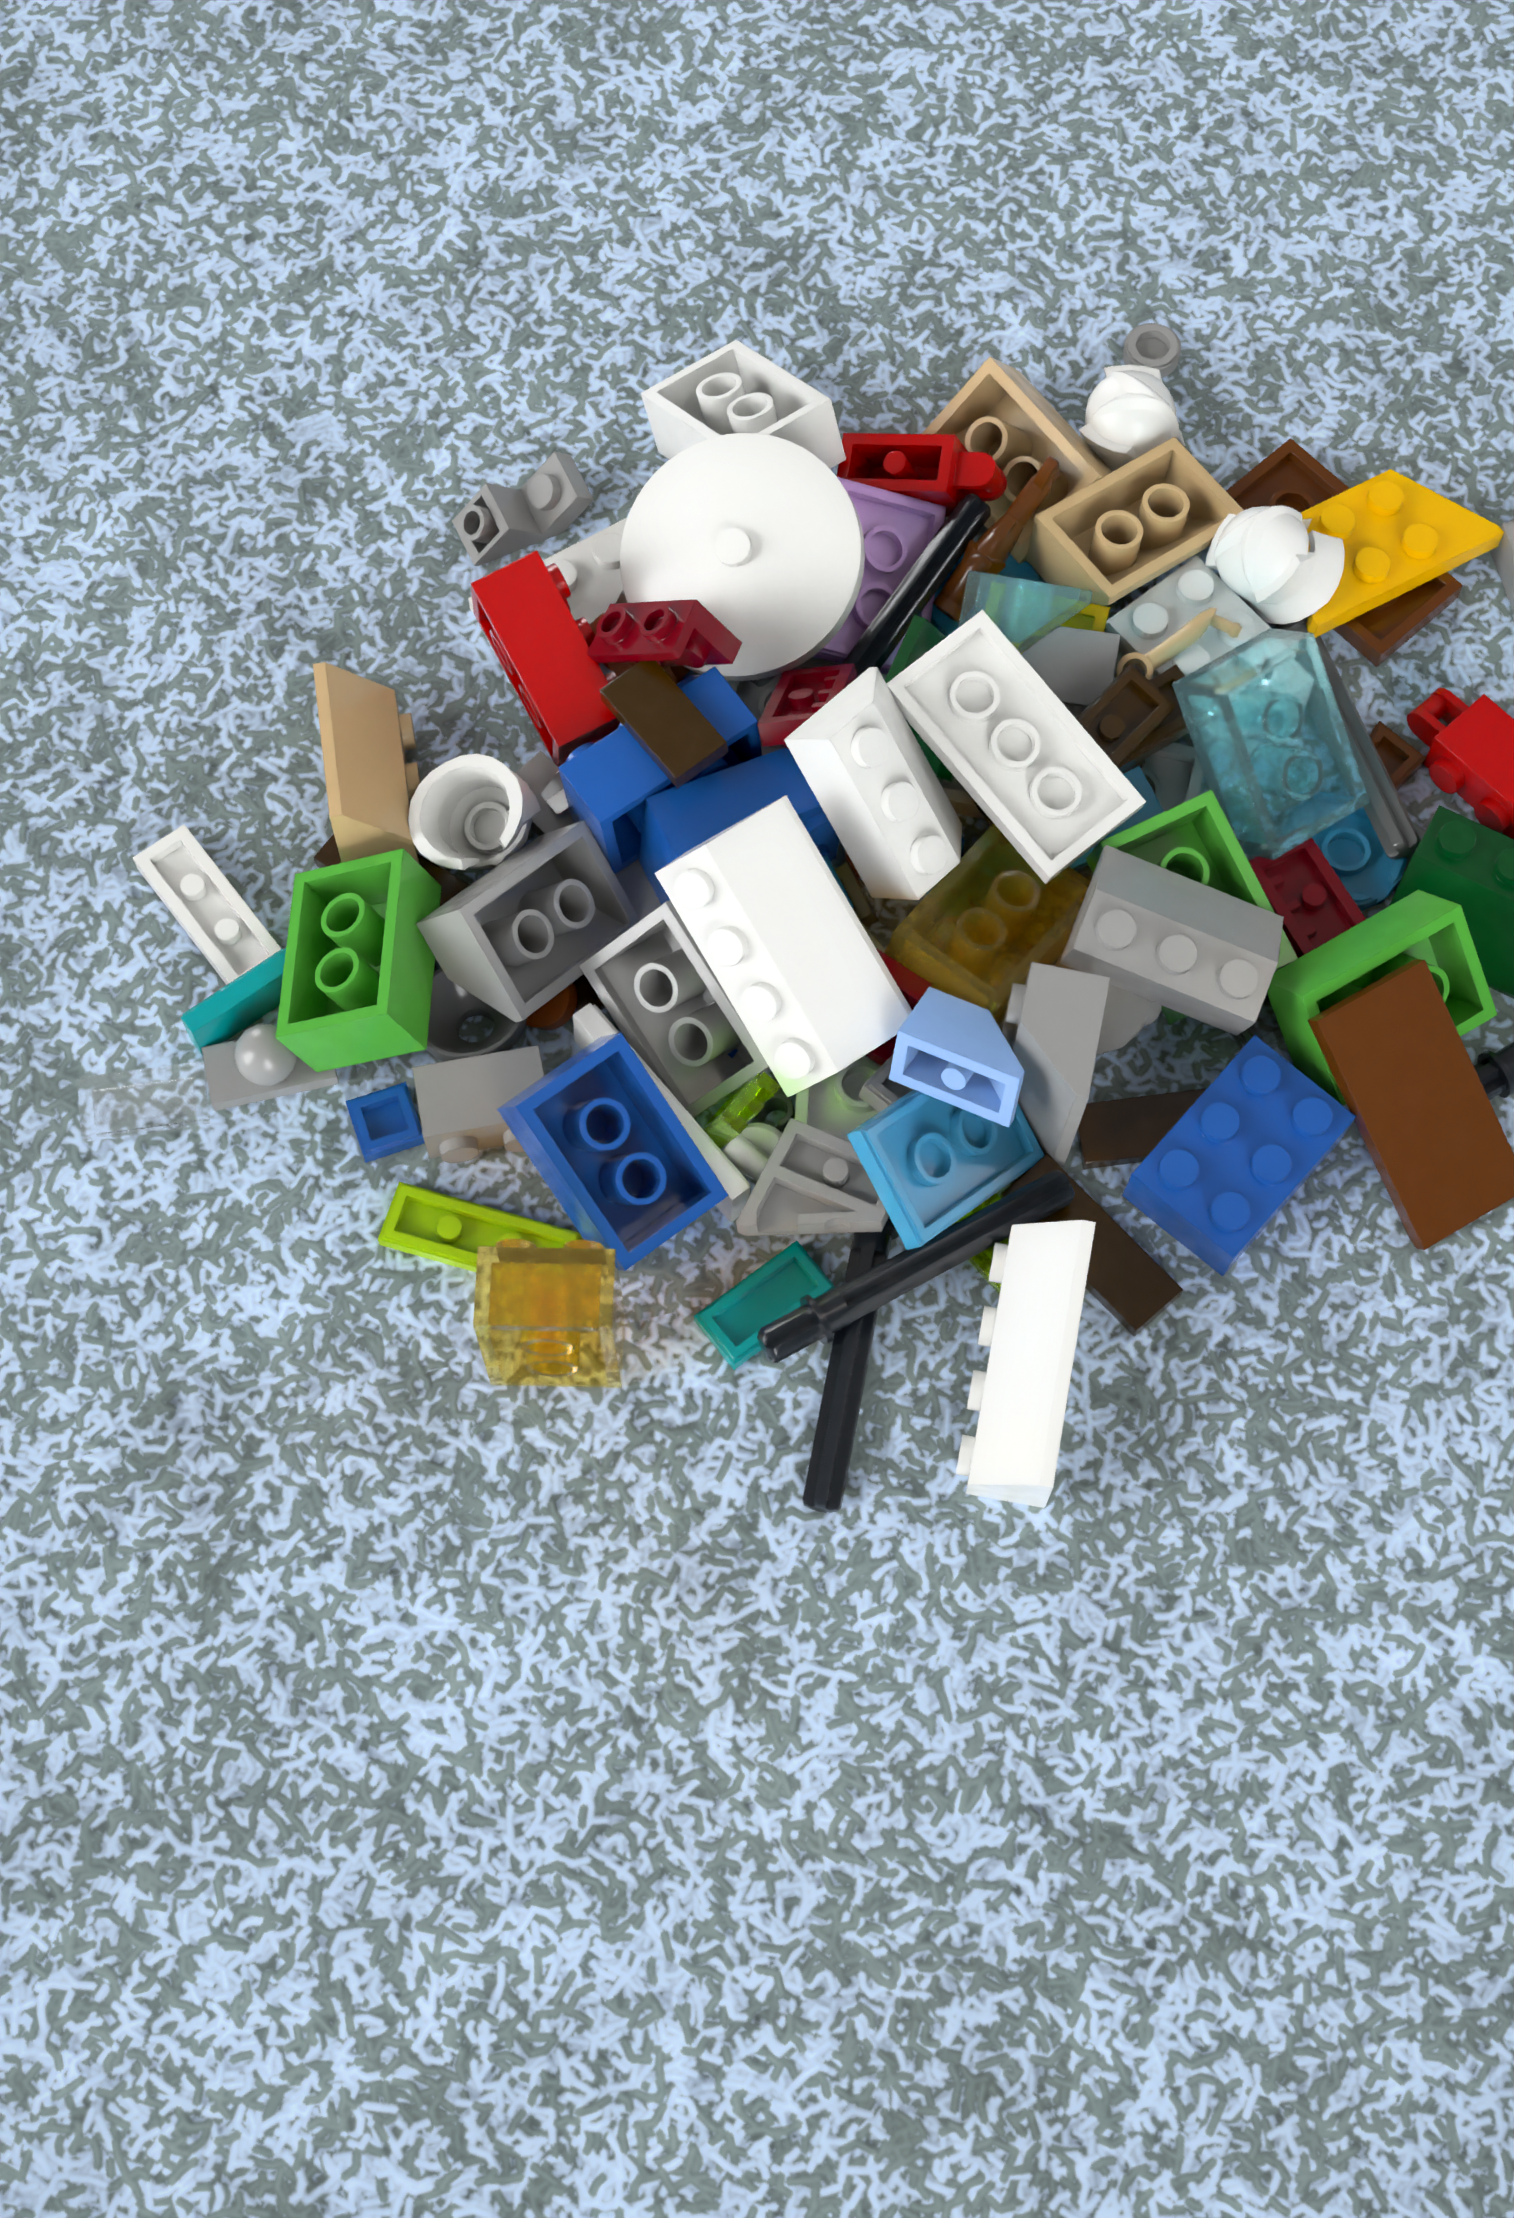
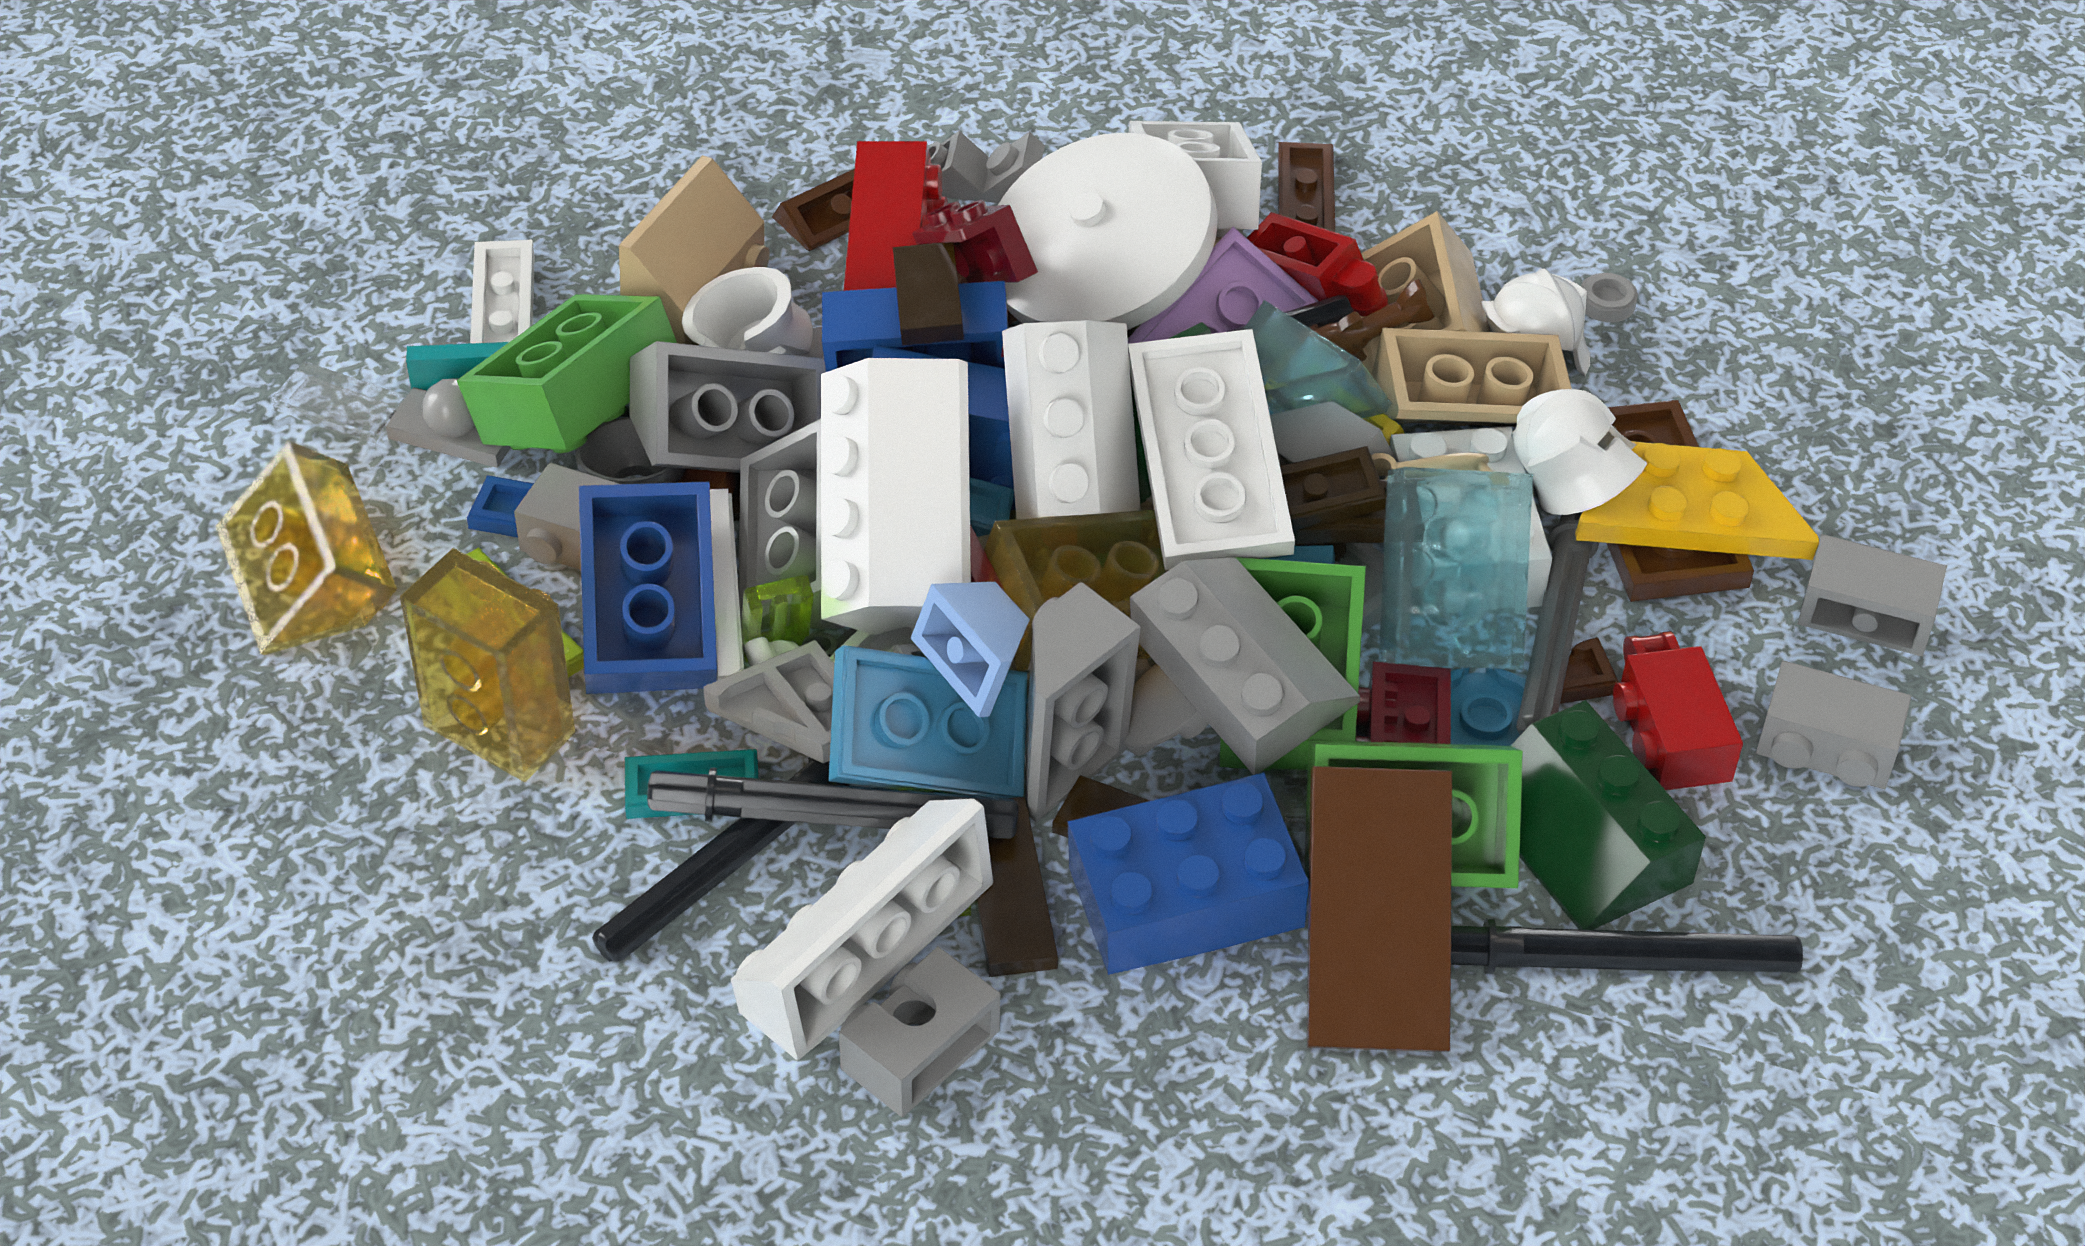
camera: 30 degrees right, 20 degrees down
none -> clear yellow slope [215,440,397,655]
none -> reddish brown slope [772,169,854,251]
none -> light grey brick [839,946,1000,1118]
none -> reddish brown tile [1278,142,1335,232]

